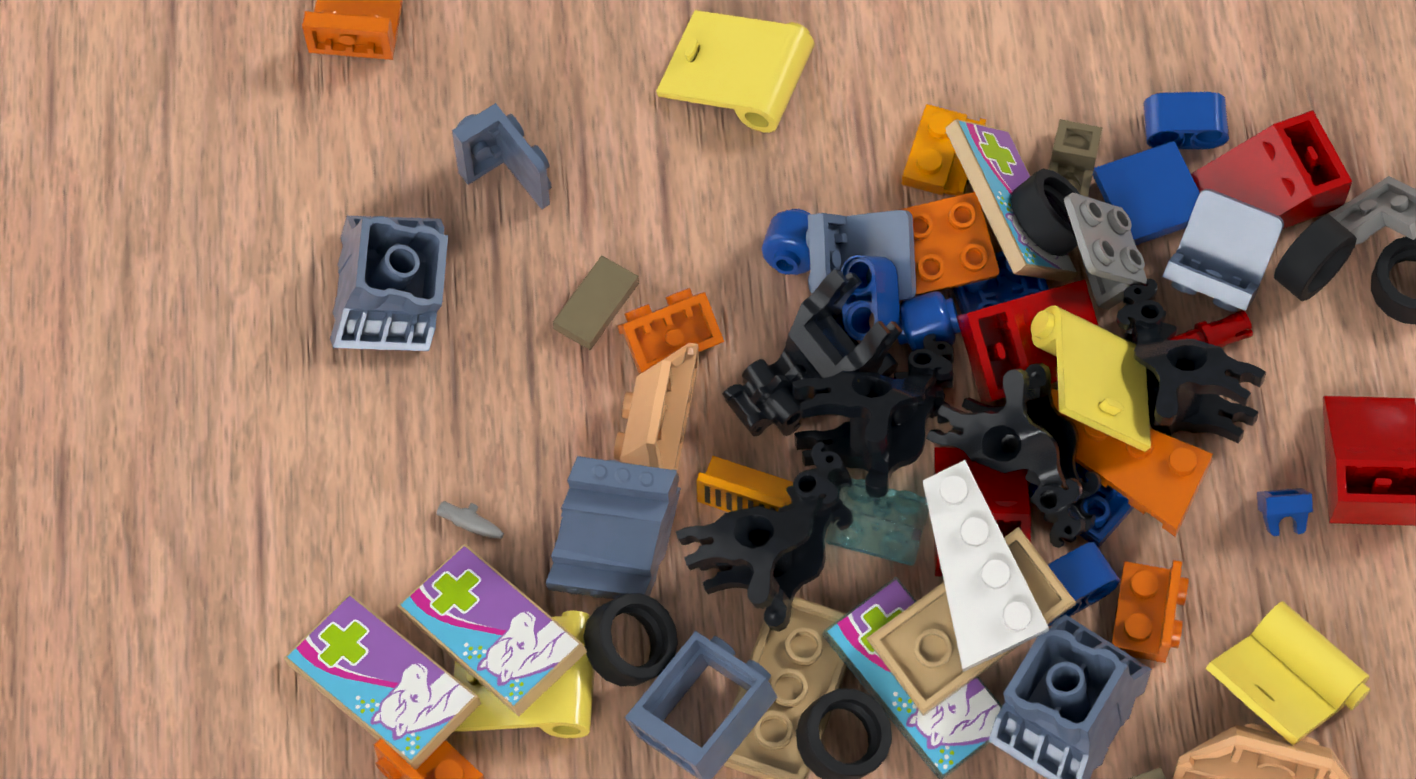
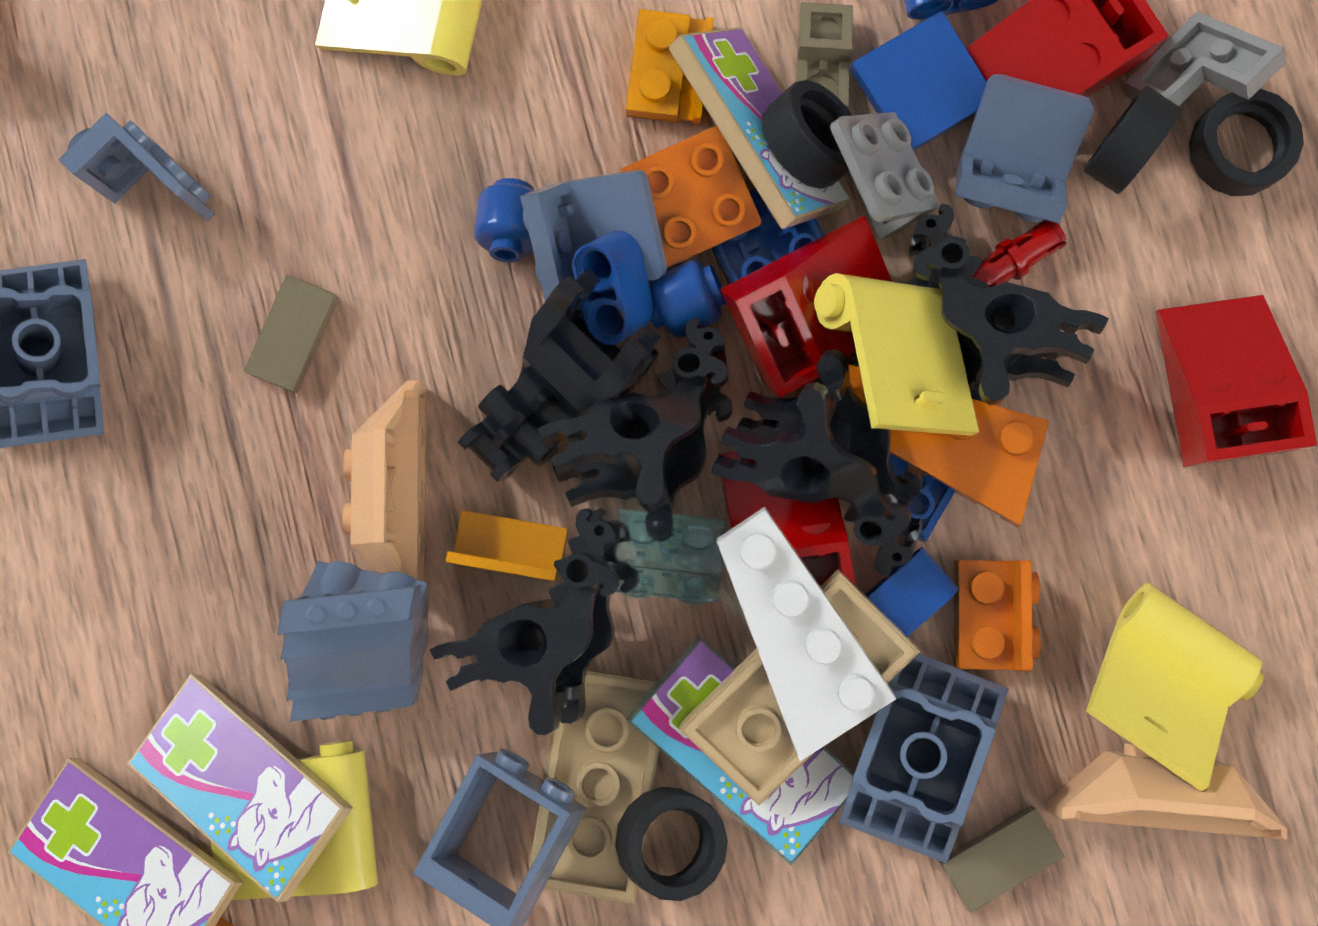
camera: 10 degrees left, 20 degrees up
light grey helmet [437,501,504,539] -> none
black tyre [584,593,678,687] -> none
orange bracket [617,288,724,374] -> none
blue tile [1257,488,1313,536] -> none

